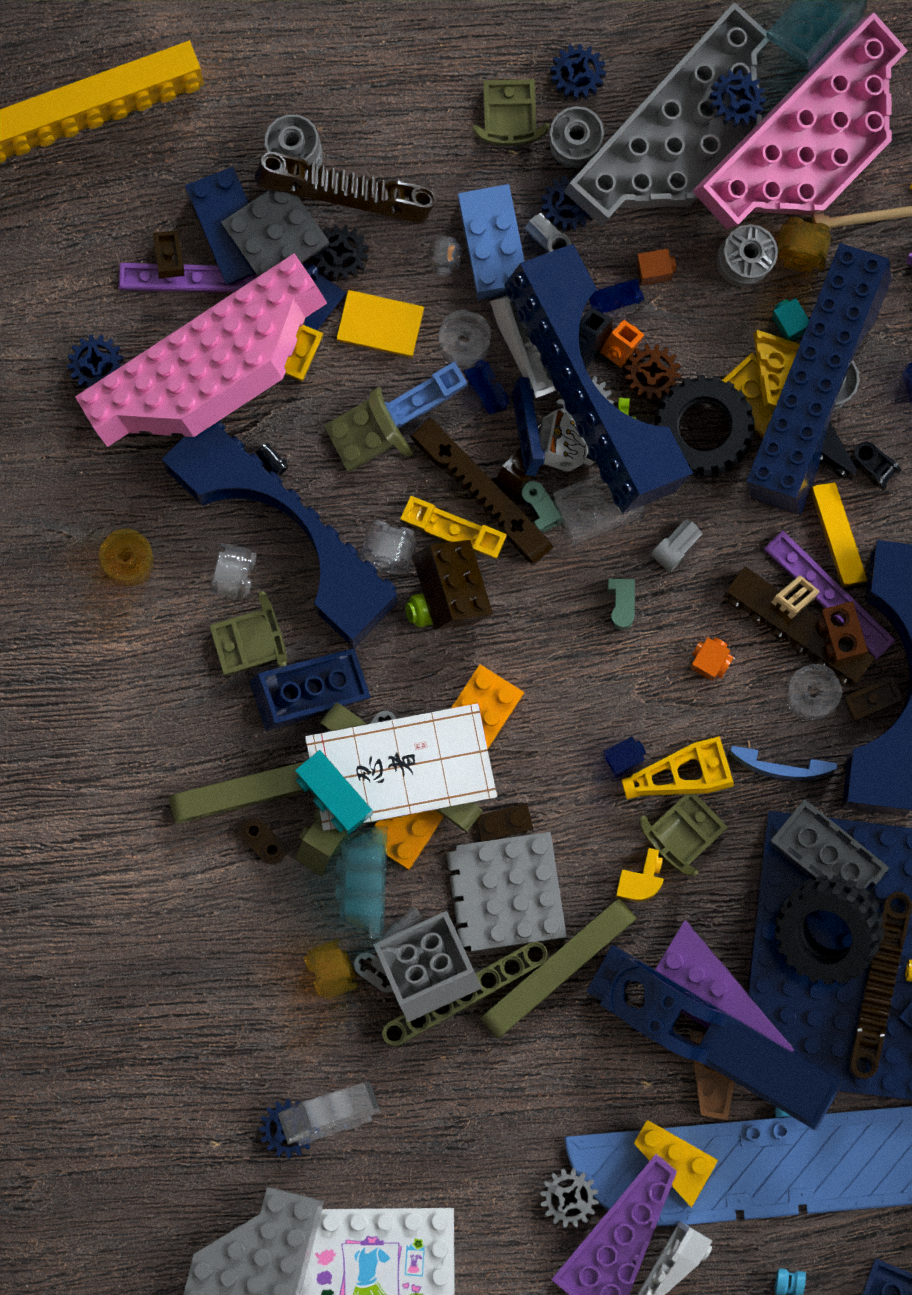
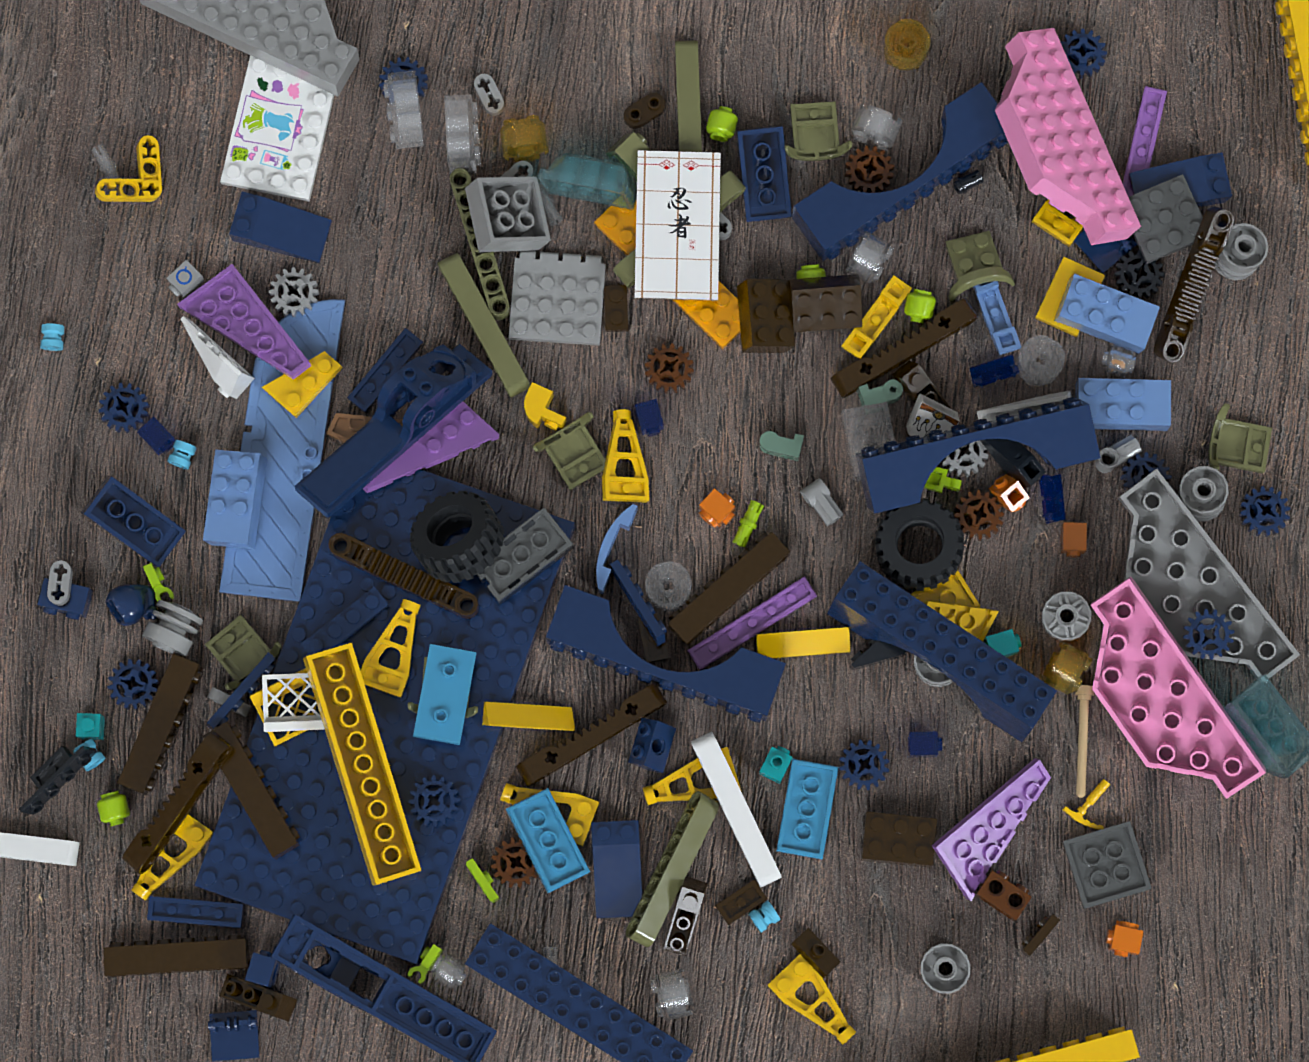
camera: 105 degrees right, 0 degrees up
dark brown plate [153,230,185,279] -> none
teal brick [295,750,373,835] -> none
dark blue plate [511,377,545,476] -> none
tan tile [772,575,820,619] -> none
reddish brown brick [817,601,868,664] -> none
black piece [851,441,901,490] -> none
none -> medium blue brick [203,450,267,549]
none -> dark blue slope [229,191,332,264]
none -> dark blue plate [347,328,424,413]
none -> clear brick [444,94,481,175]
none -> light grey beam [474,74,505,116]
none -> dark blue plate [610,560,667,646]
none -> reddish brown gear [645,343,694,394]
none -> lime head [706,106,738,142]
none -> lime pin [732,500,764,548]
none -> dark brown brick [737,279,795,353]
none -> reddish brown gear [845,146,894,193]
none -> lime head [904,289,936,323]
none -> medium blue brick [1054,274,1160,354]

